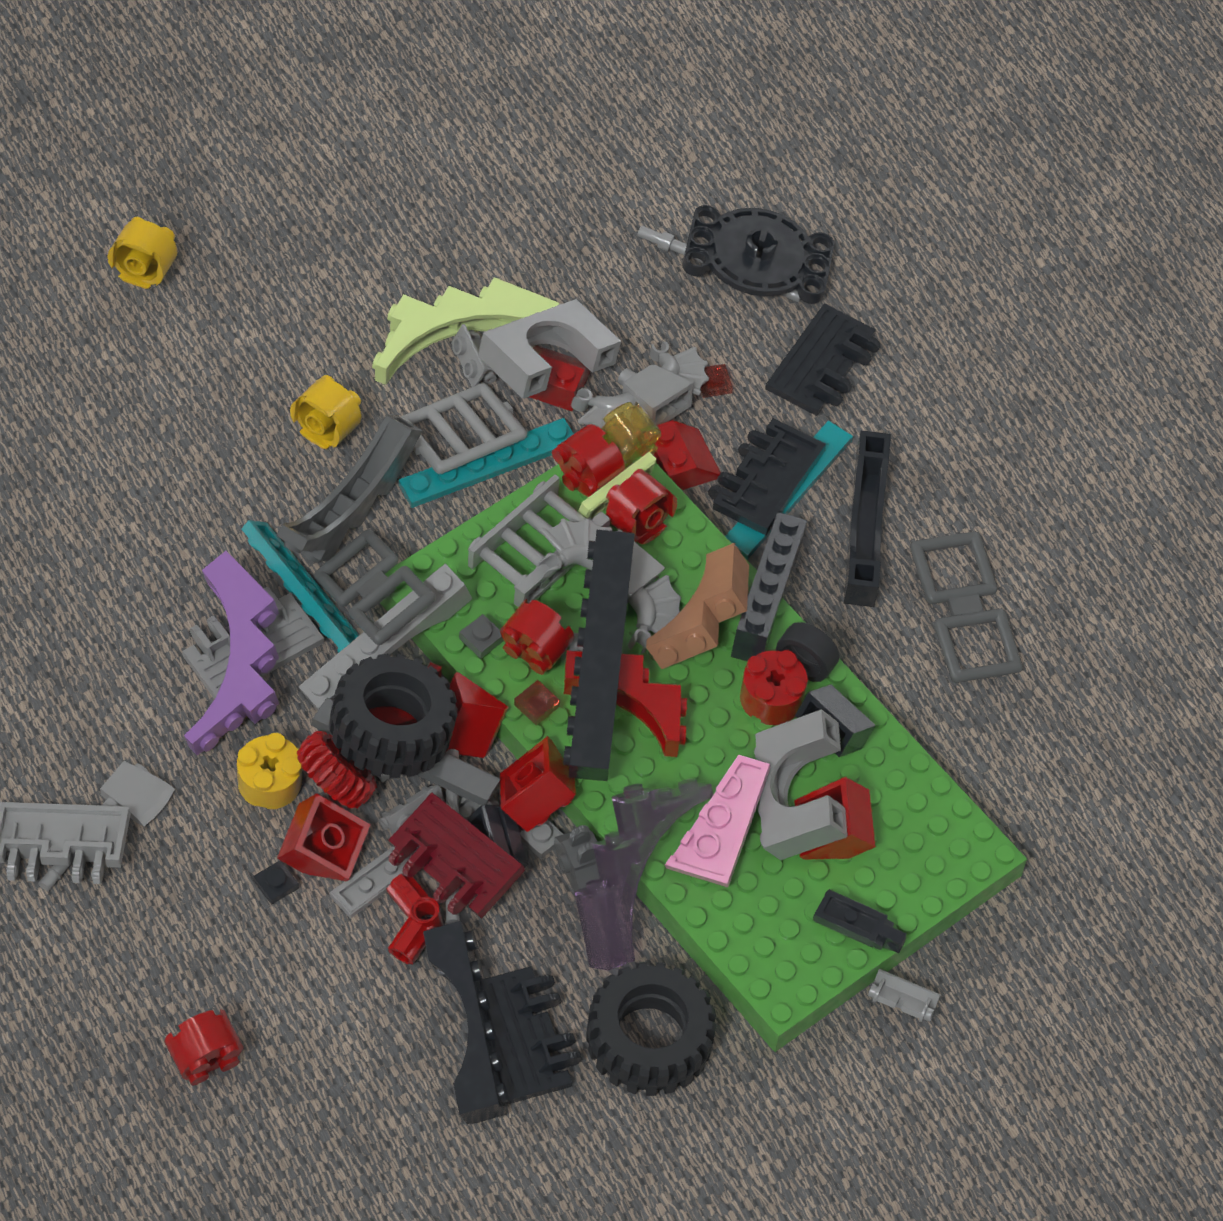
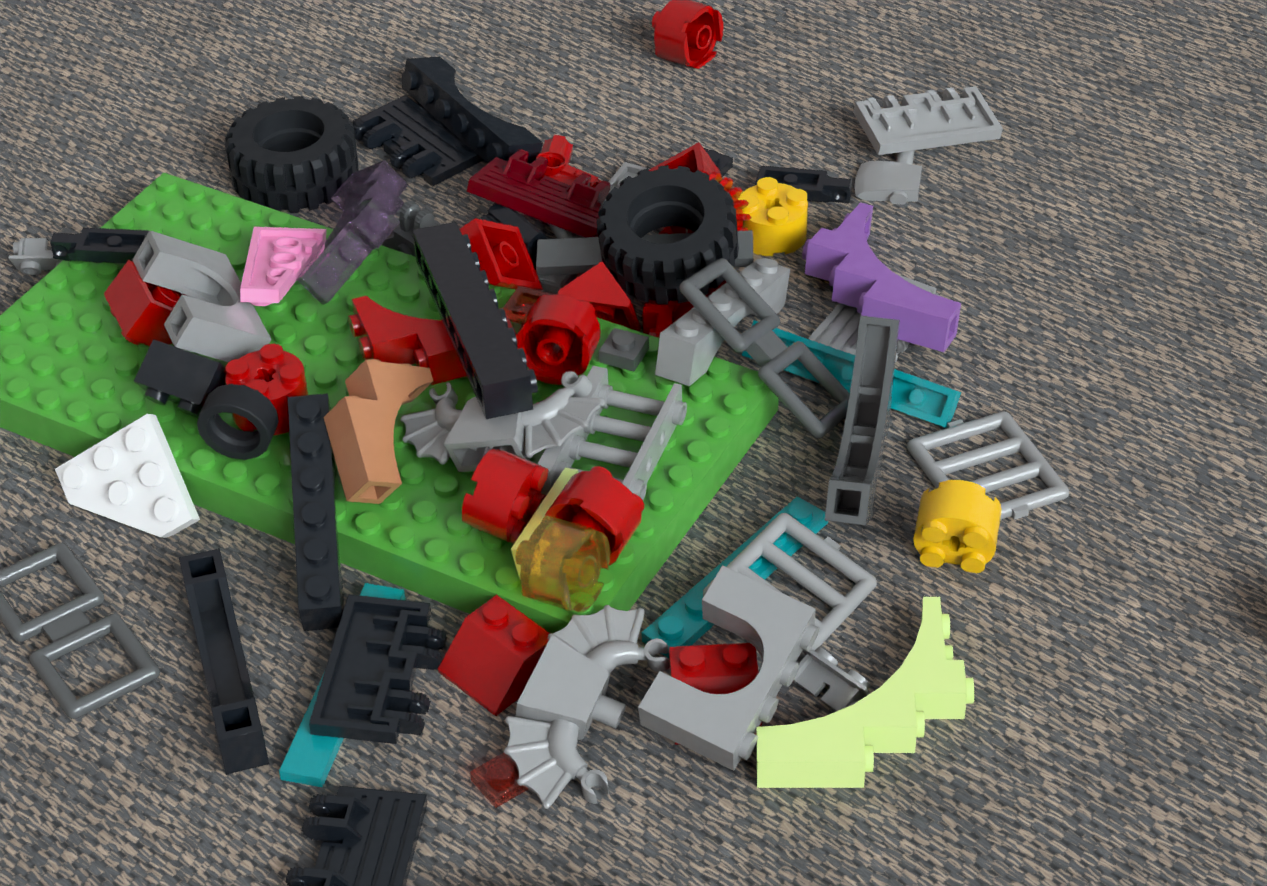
camera: 165 degrees right, 15 degrees down
none -> white plate [55,414,200,538]
none -> black hinge [754,166,852,204]
none -> light grey bar [907,411,1069,520]

